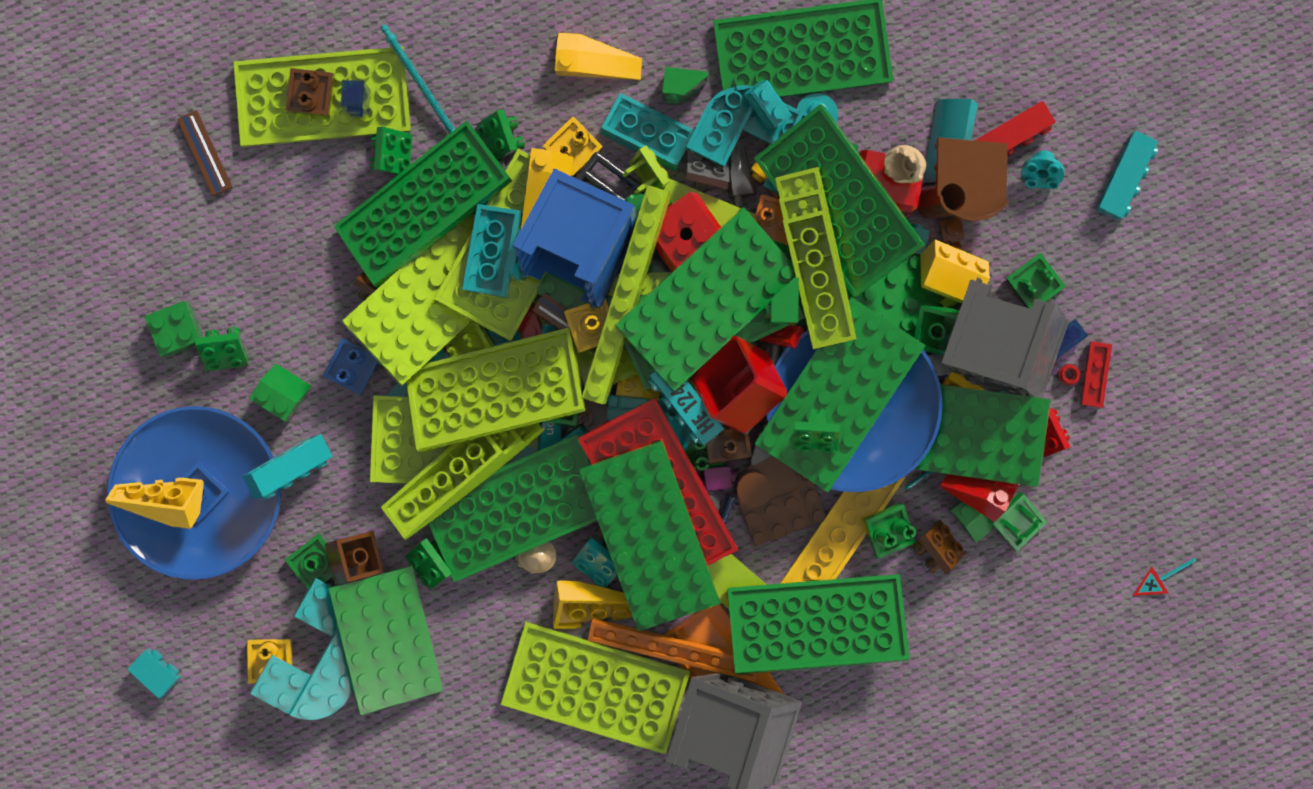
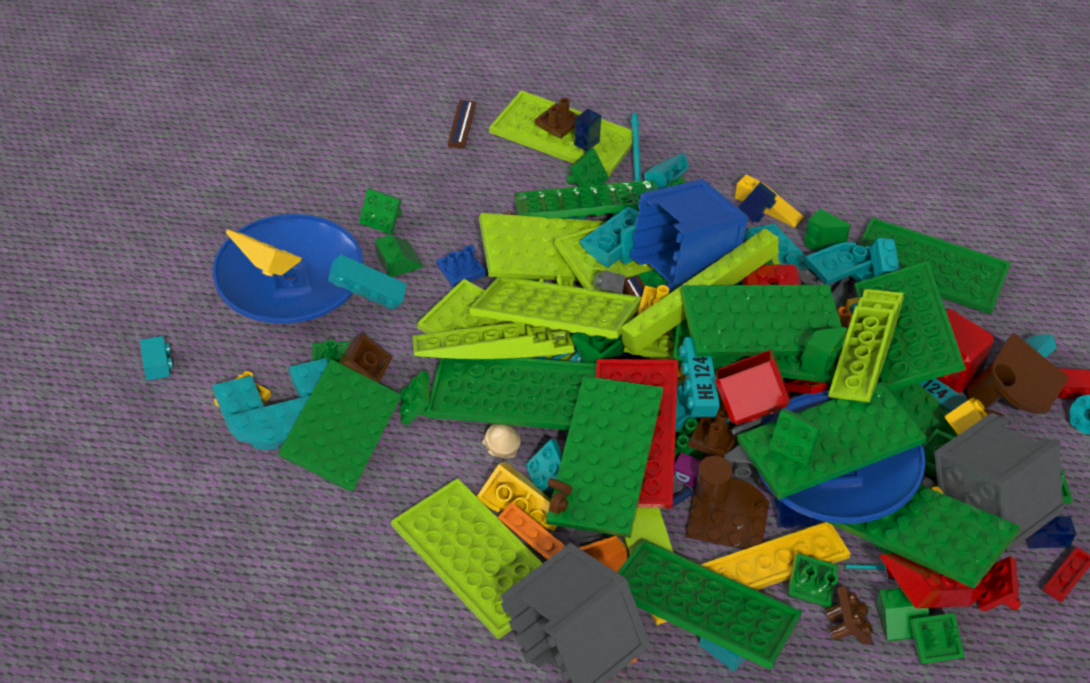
camera: 30 degrees right, 40 degrees down
green brick [144,301,203,357] -> none
tan hair [884,145,926,183] -> none
red plate [1058,364,1080,386] -> none
none -> reddish brown plate [547,478,573,515]
none -> flat silver brick [593,270,625,294]
none -> teal slope [644,153,689,189]
none -> clear blue brick [738,182,777,224]

